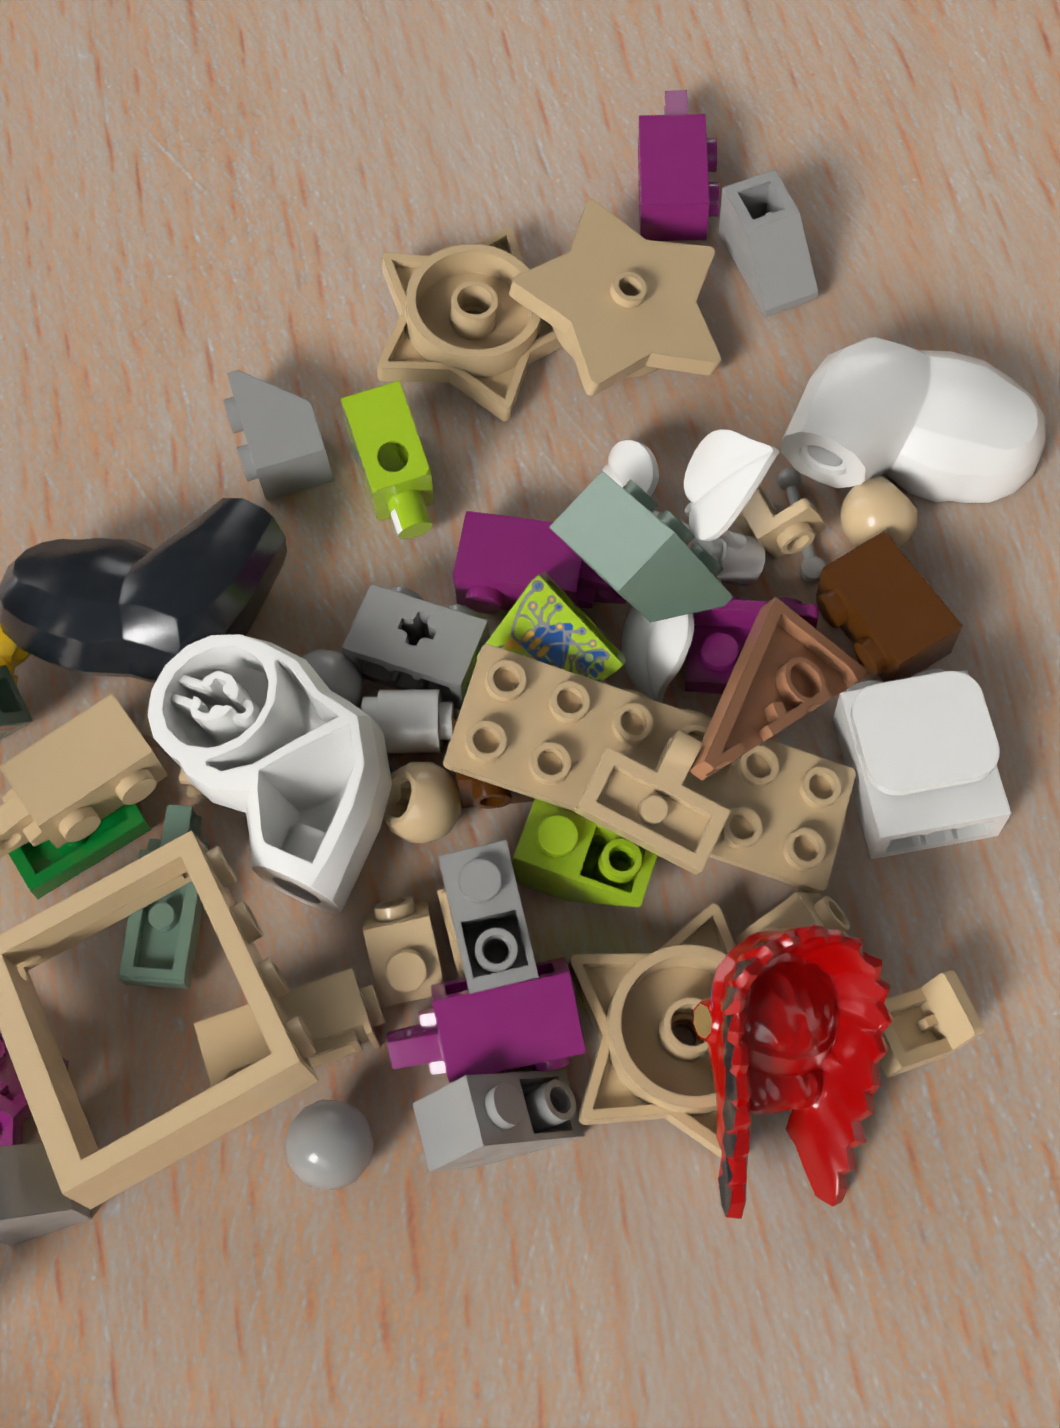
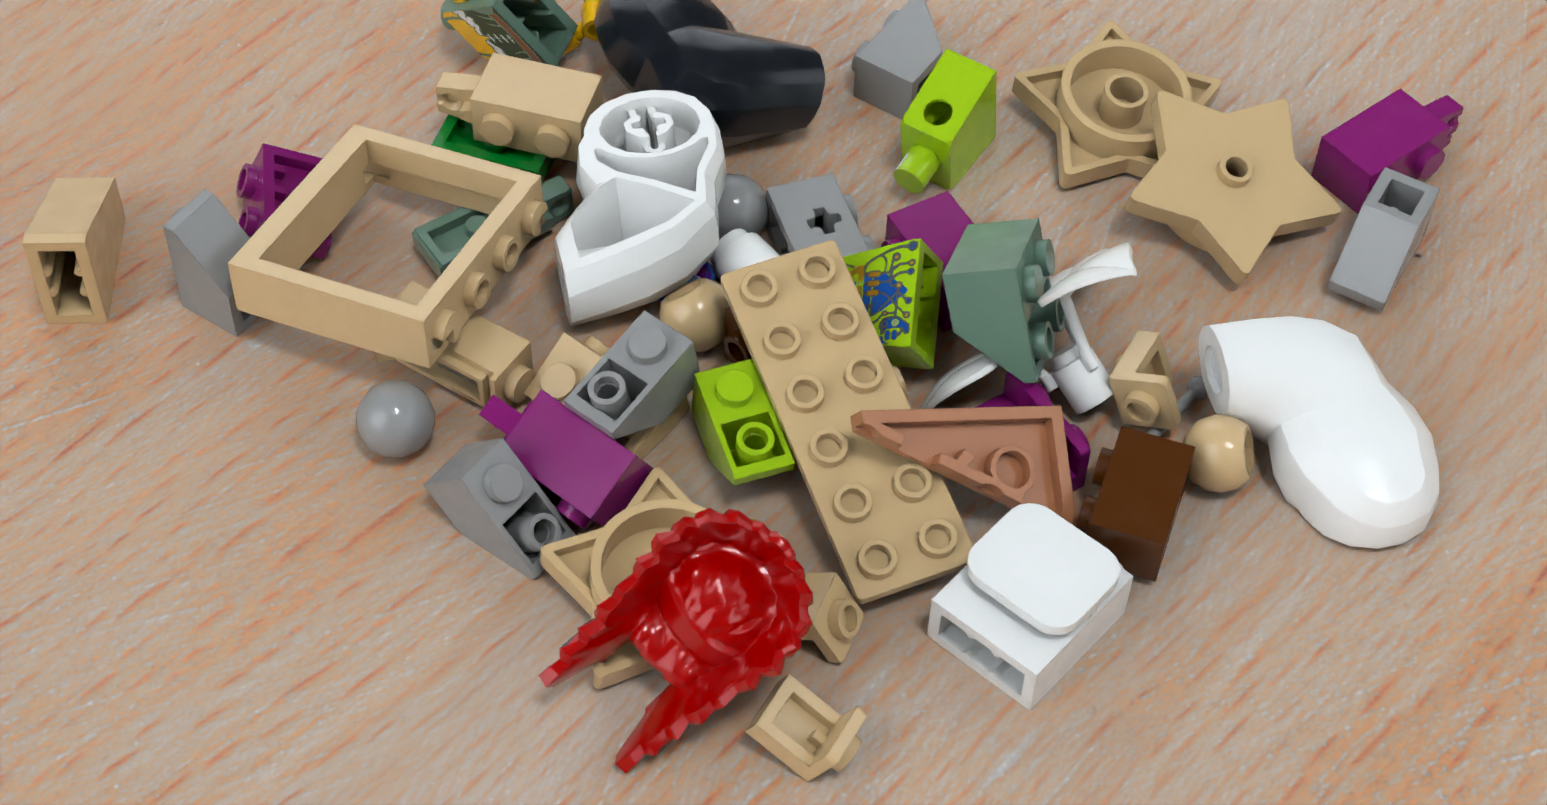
camera: 45 degrees right, 15 degrees down
tan plate [574,730,731,875] -> none

